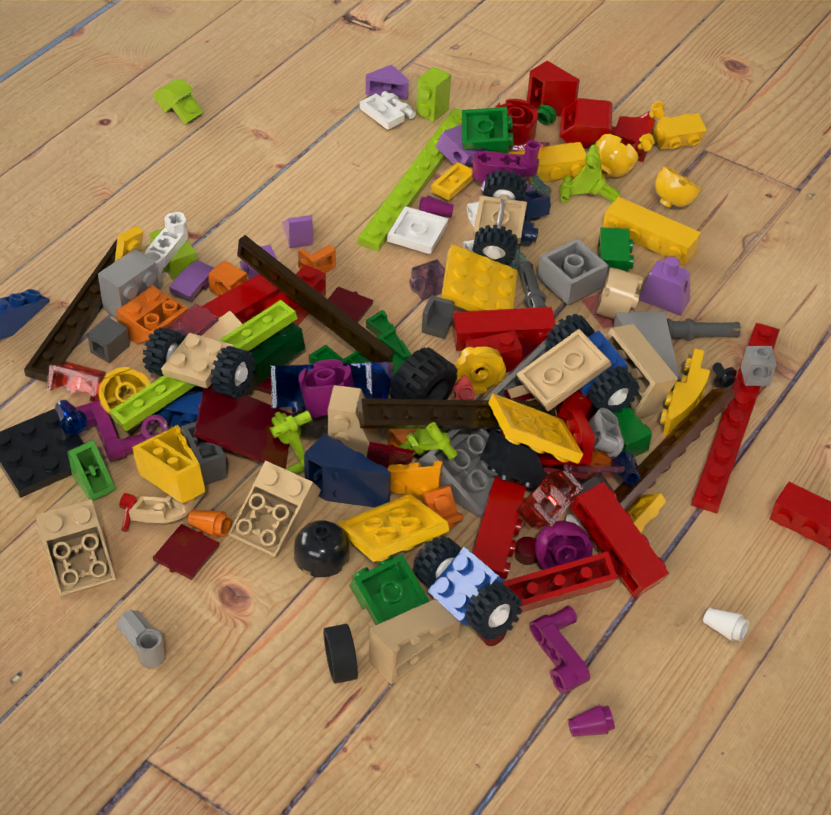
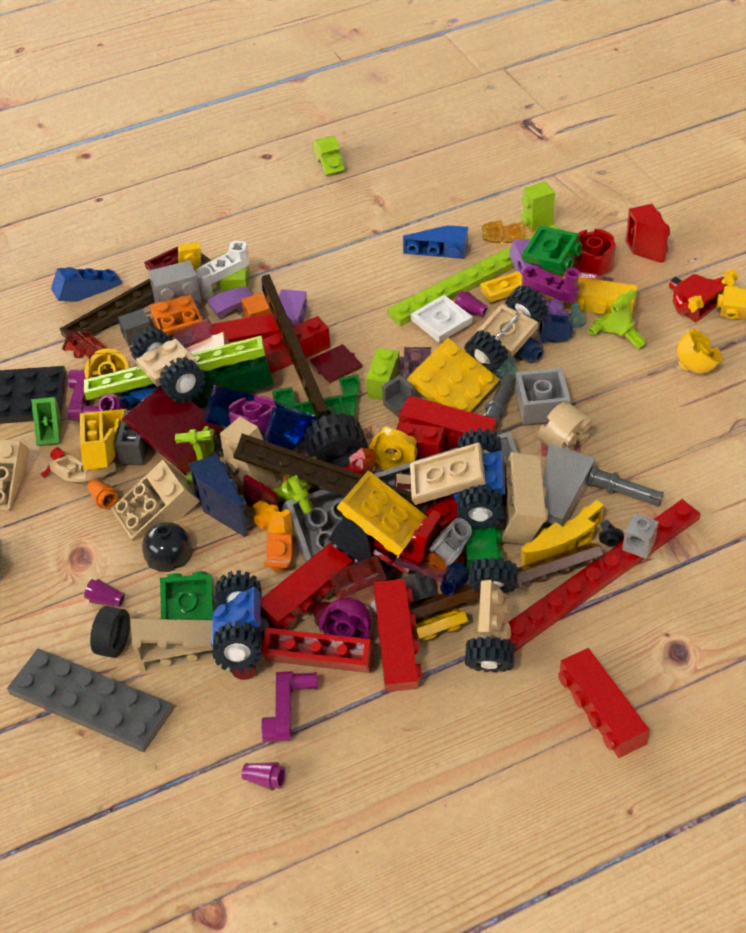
camera: 35 degrees right, 0 degrees up
clear blue cone [55,400,87,435] -> none
dark red piece [153,524,220,580] -> none
medium lavender slope [282,215,313,248] -> none
orange bracket [298,245,336,273] -> none
yellow plate [337,494,449,562] -> none
white plate [360,91,416,130] -> none
medium lavender slope [365,64,409,100] -> none
green plate [537,105,557,125] -> none
red slope [560,98,613,149] -> none
yellow cylinder [595,134,639,178] -> none
green brick [598,227,634,272] -> none
yellow brick [603,196,701,266] -> none
medium lavender torso [639,257,690,316] -> none
white cone [703,608,749,642] -> none
none -> dark grey plate [7,648,173,752]
none -> magenta cone [84,579,125,608]
none -> dark red tile [144,246,178,271]
none -> lime brick [366,347,400,400]
none -> blue slope [403,225,468,259]
none -> black plate [465,558,518,673]
none -> clear yellow slope [482,220,527,243]

